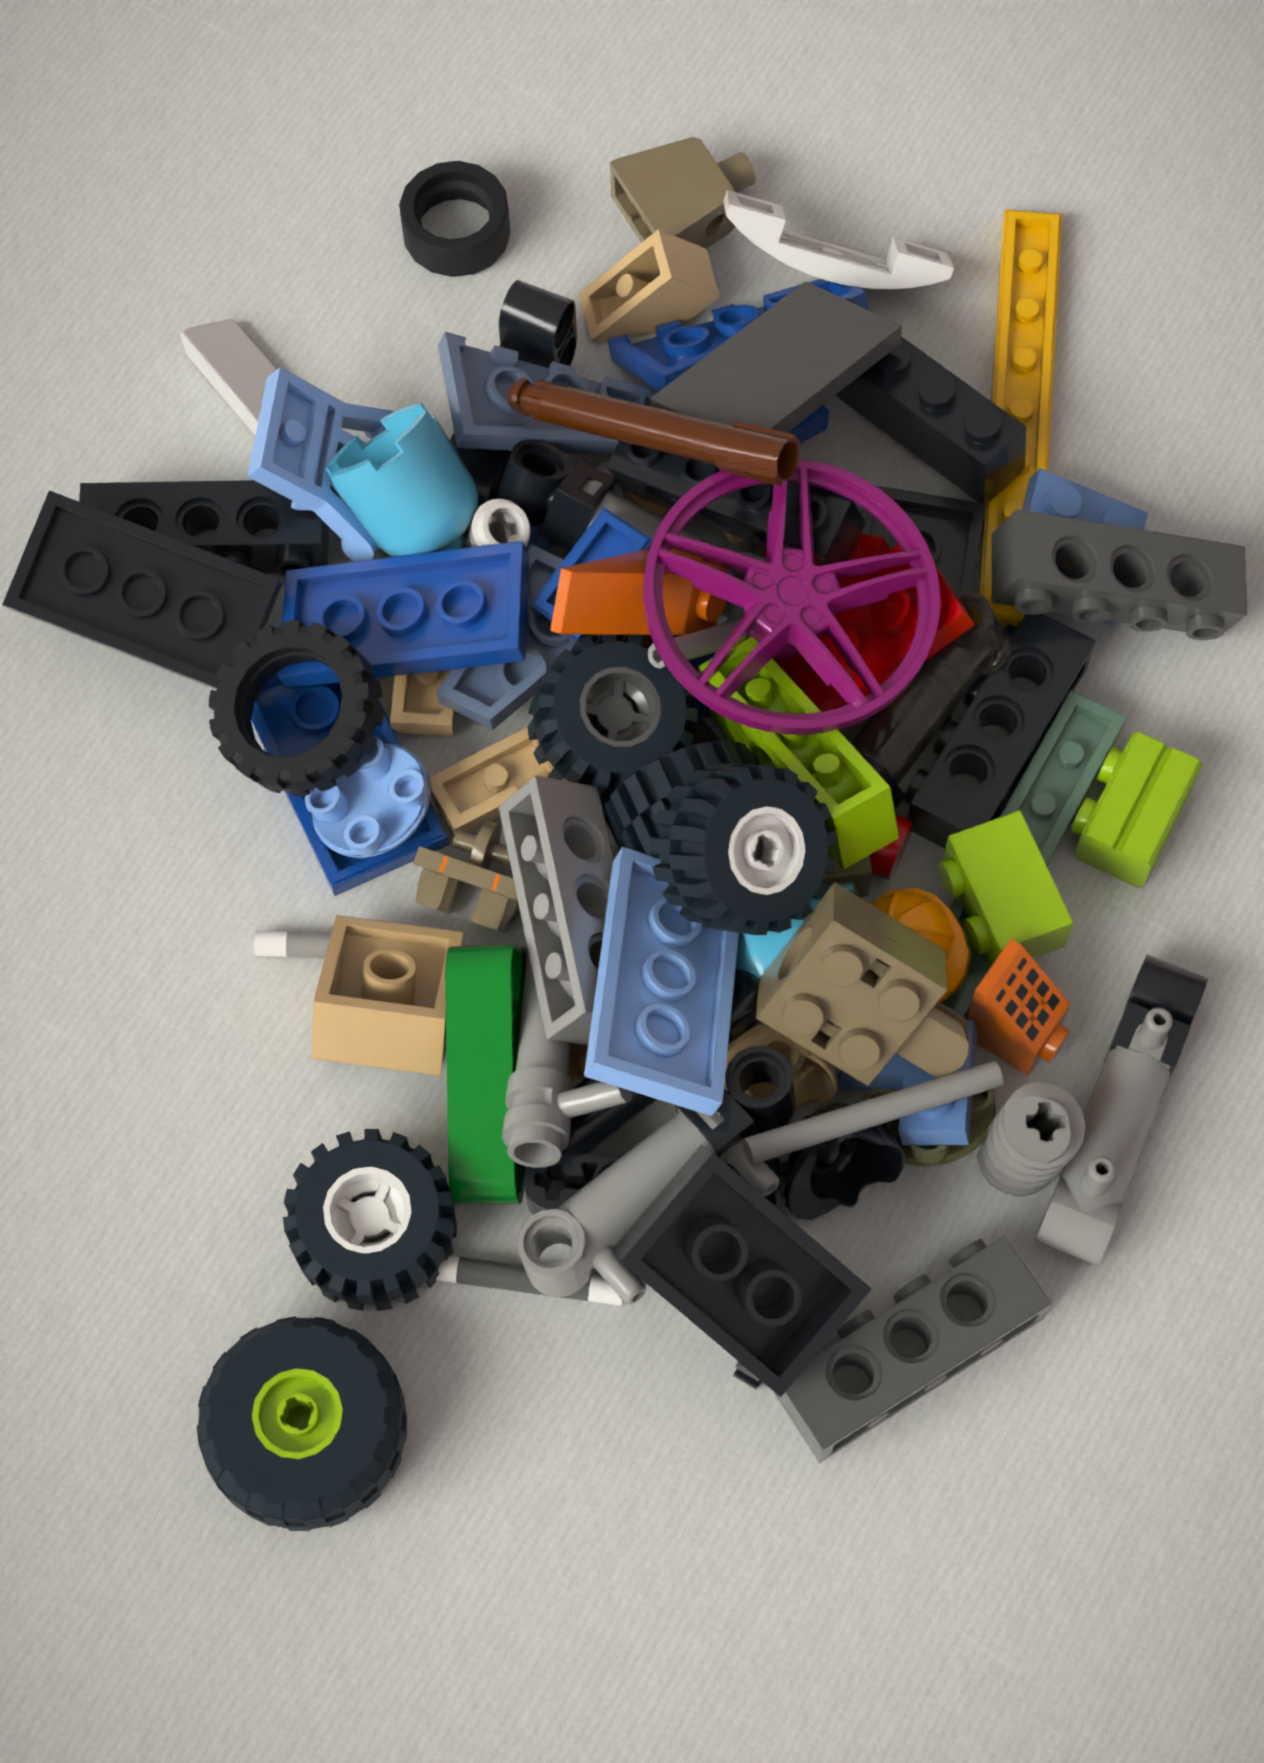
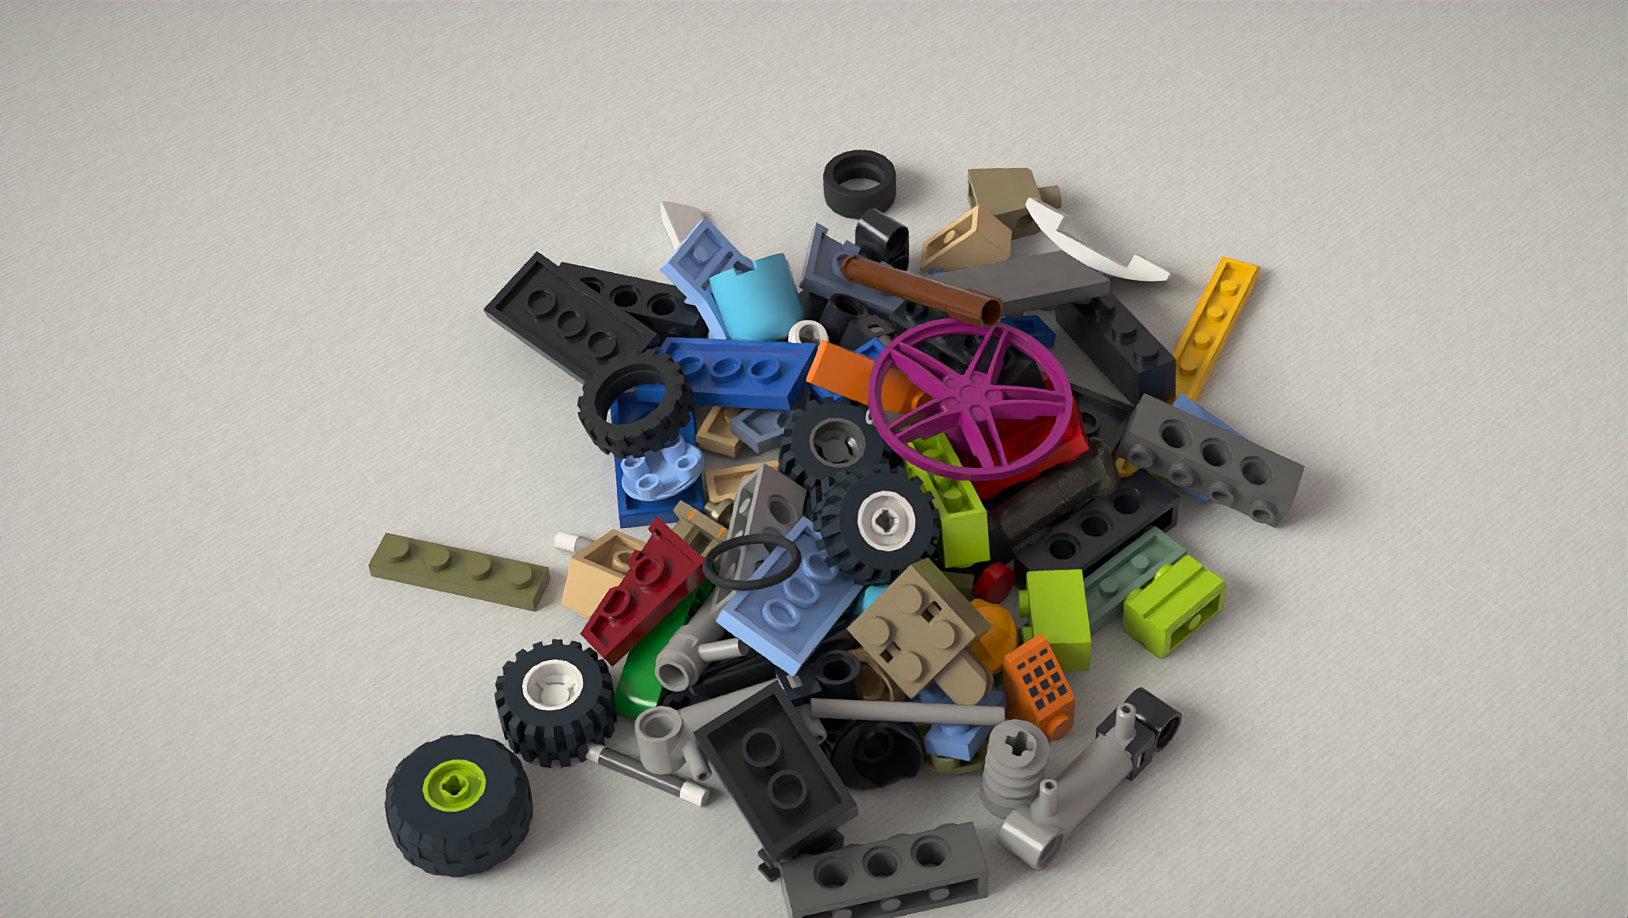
camera: 20 degrees right, 20 degrees down
none -> olive plate [368,533,551,612]
none -> dark red wing [580,516,714,667]
none -> black tyre [703,534,801,591]

